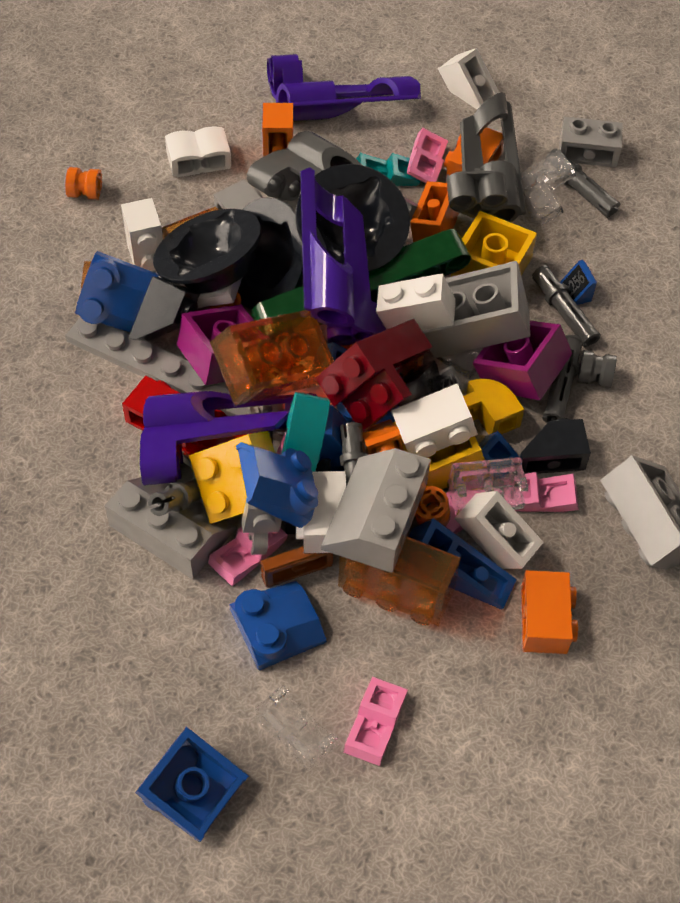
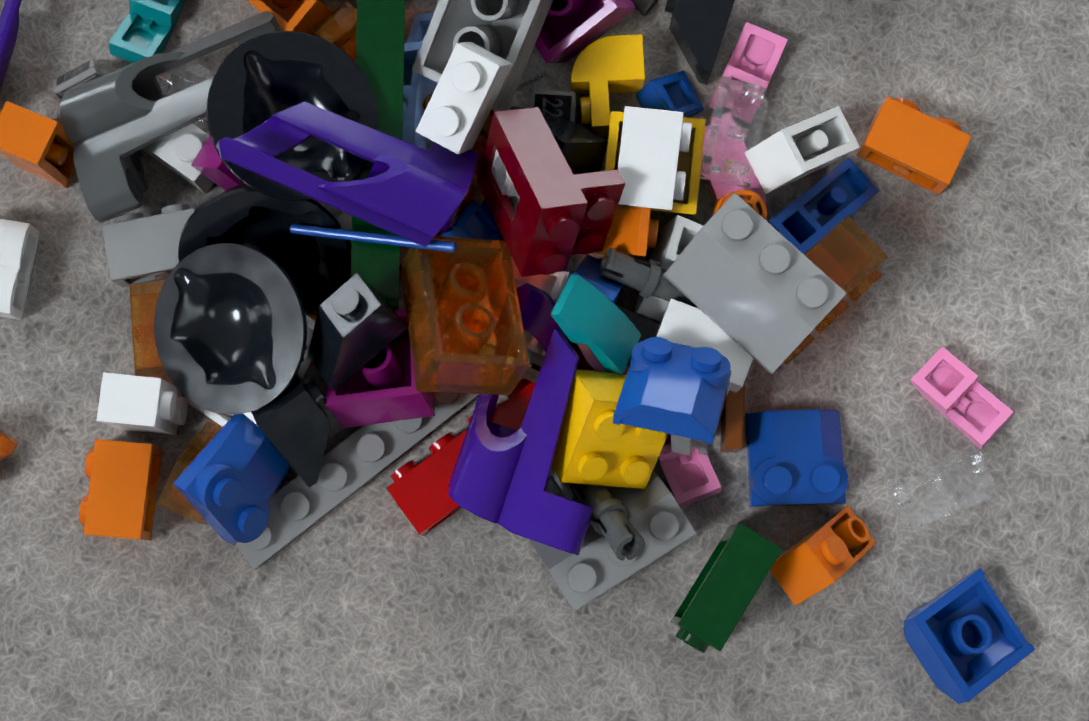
camera: 65 degrees left, 25 degrees up
none -> orange brick [79,439,162,541]
none -> blue axle [290,224,457,252]
none -> black slope [307,273,408,391]
none -> dark green window [671,523,782,653]
none -> orange slope [769,505,876,606]

